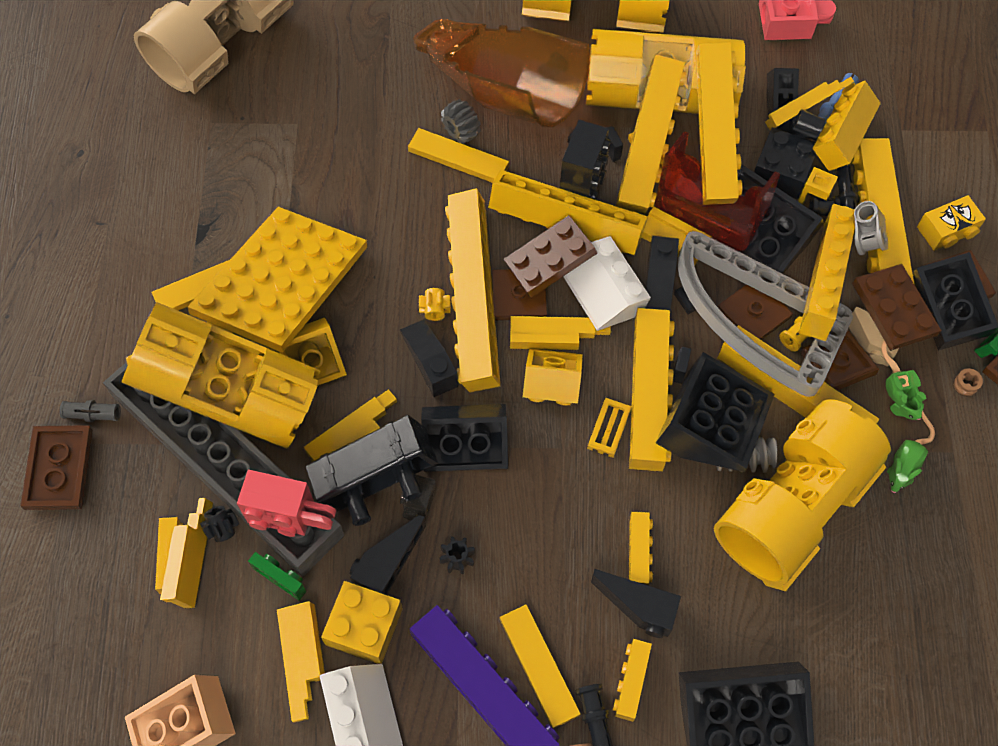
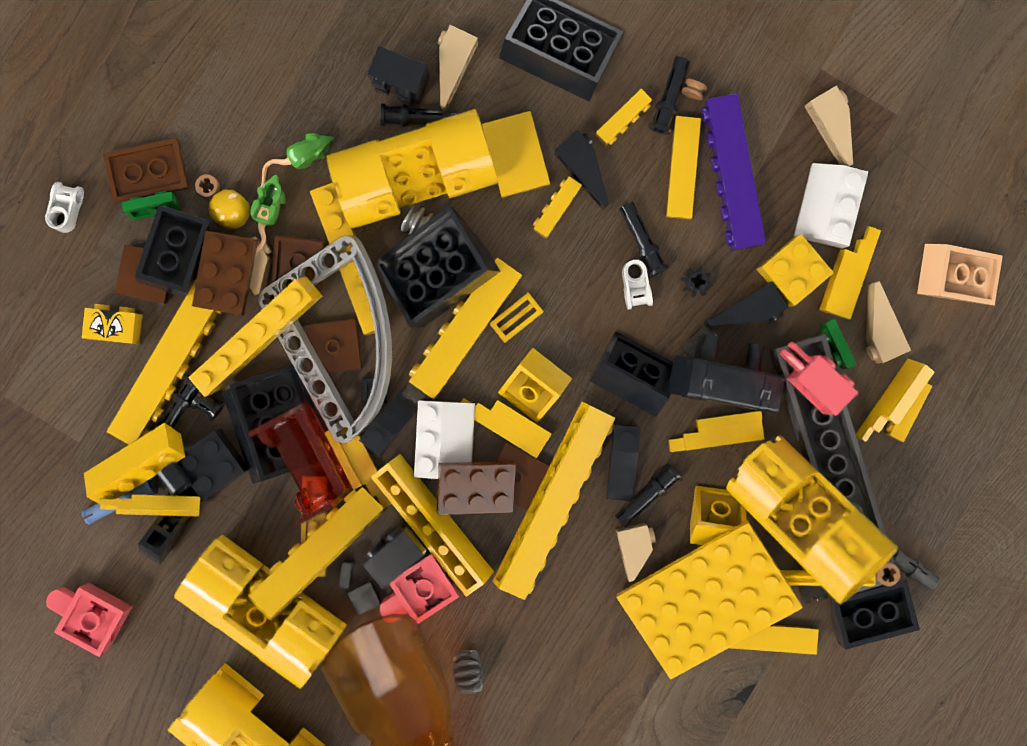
camera: 145 degrees left, 25 degrees up
reddish brown plate [20,425,93,510] -> none
black gear [200,506,239,542] -> none
yellow tile [408,128,509,183] -> none
yellow gear [419,288,451,321] -> none
black tile [673,347,691,384] -> none
yellow brick [696,42,742,205] -> none
yellow bush [779,316,810,352] -> none
yellow panel [798,167,838,205] -> none
light grey piece [854,201,888,255] -> none
none -> yellow hair [208,189,250,229]
none -> black brick [367,45,430,105]
none -> black pin [380,103,457,127]
none -> coral brick [380,552,460,625]
none -> tan slope [437,25,478,110]
none -> yellow tile [482,111,550,198]
none -> black pin [615,463,683,528]
none -> tan slope [616,522,656,582]
none -> black pin [619,202,670,278]
none -> white piece [622,260,653,310]
none -> black slope [831,580,920,650]
none -> tan slope [866,281,911,363]
none -> medium nougat bush [875,562,900,586]

